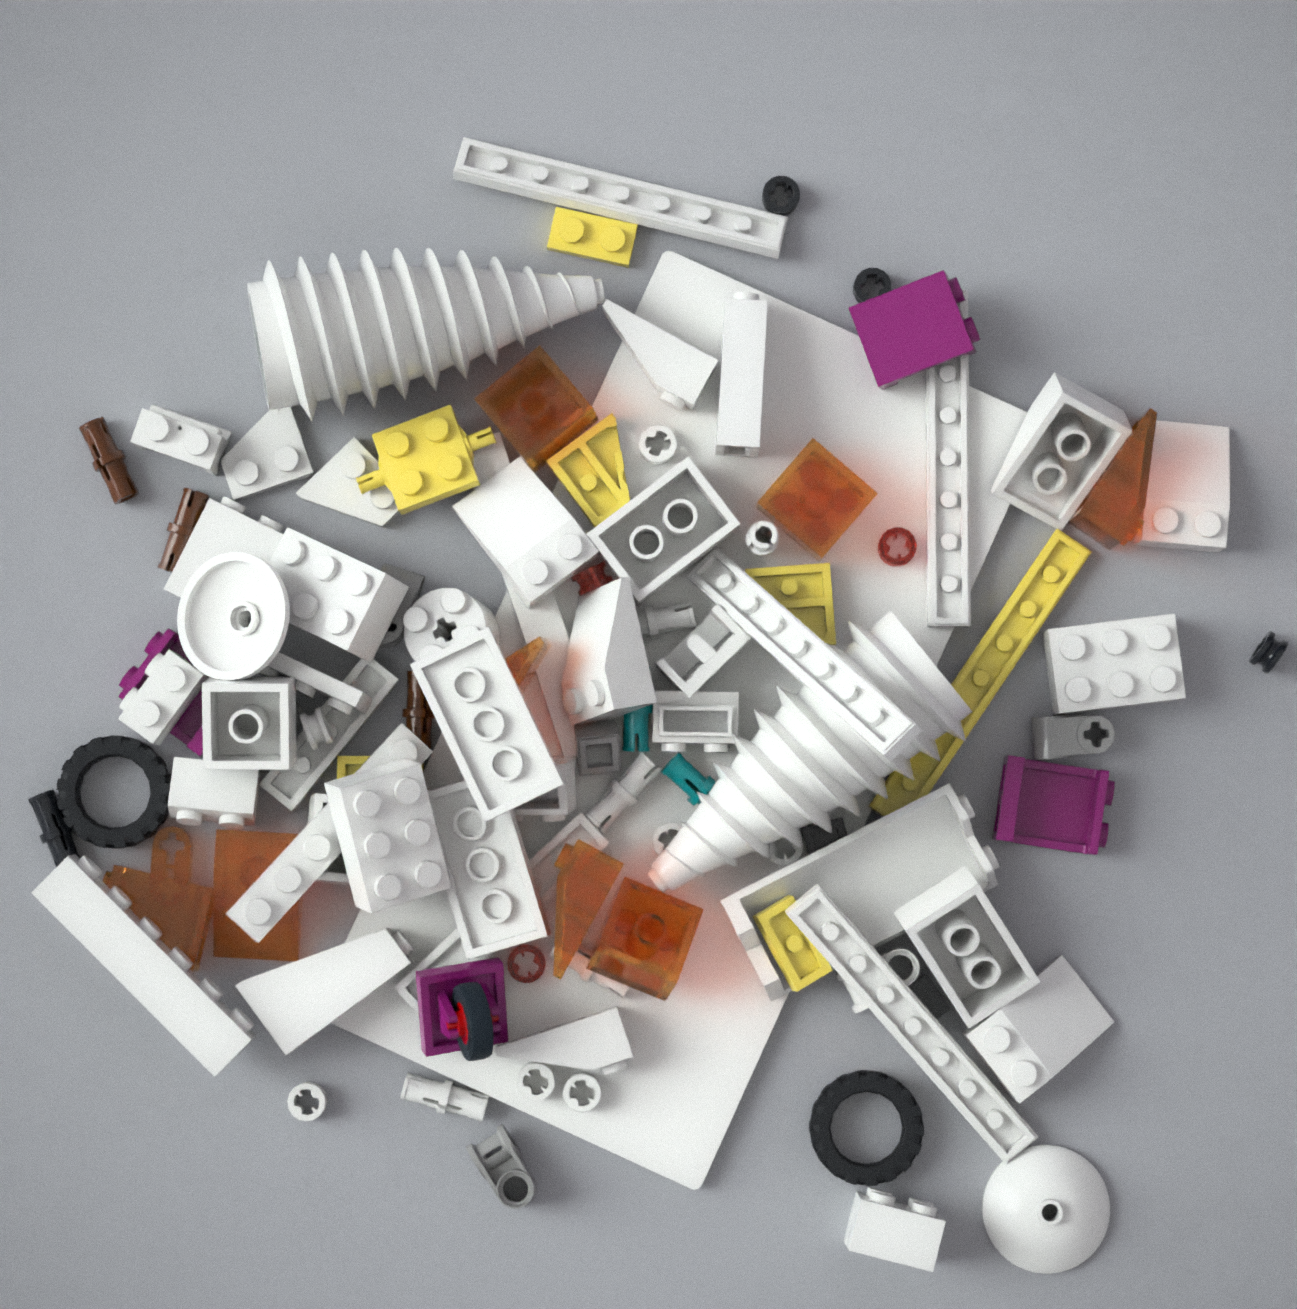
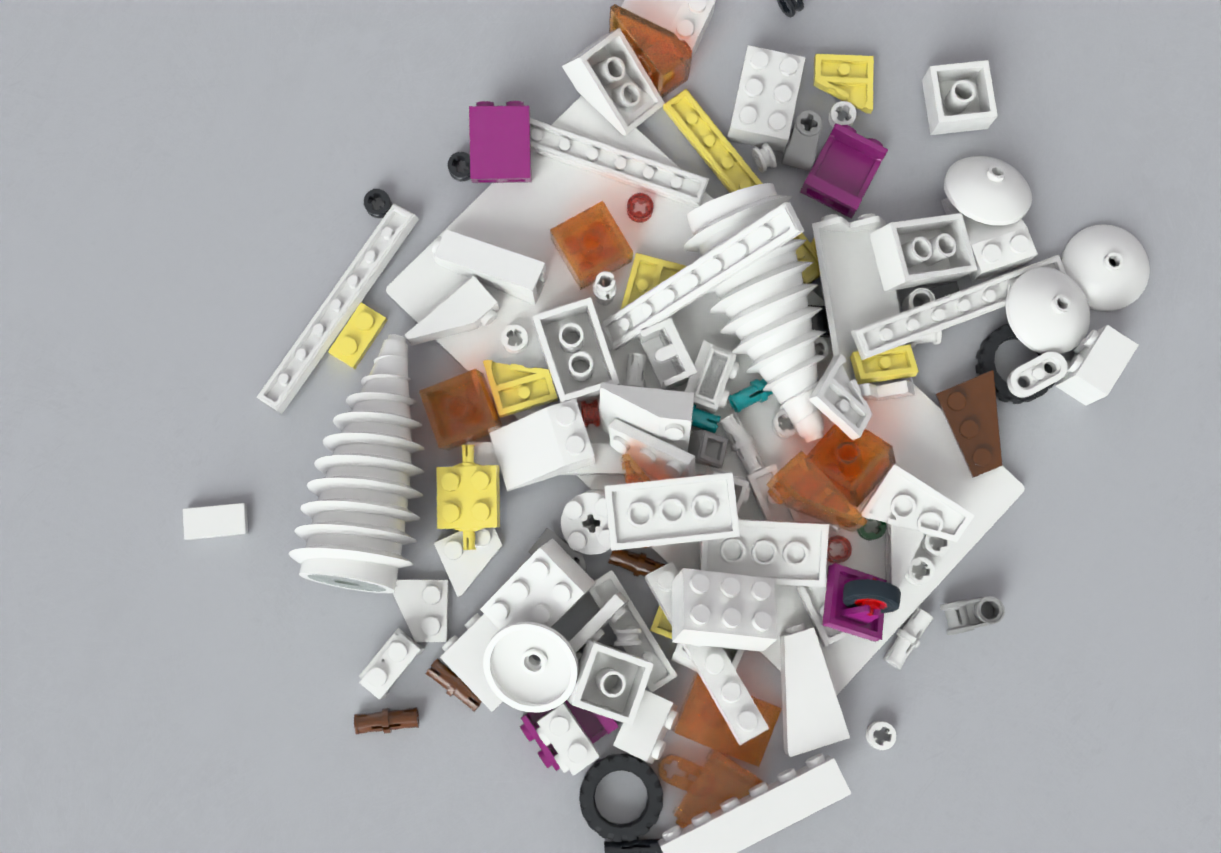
camera: 75 degrees left, 5 degrees down
none -> white tile [183,503,248,540]
none -> white wing [609,419,696,480]
none -> white bush [752,143,777,173]
none -> white wing [809,354,873,440]
none -> light yellow wing [813,54,874,114]
none -> white bush [828,101,857,128]
none -> dark green bush [856,517,886,541]
none -> white wing [859,463,975,542]
none -> white brick [922,60,998,135]
none -> reddish brown wing [936,370,1002,478]
none -> white dish [944,156,1032,225]
none -> white dish [1006,267,1090,354]
none -> white plate [1007,351,1067,398]

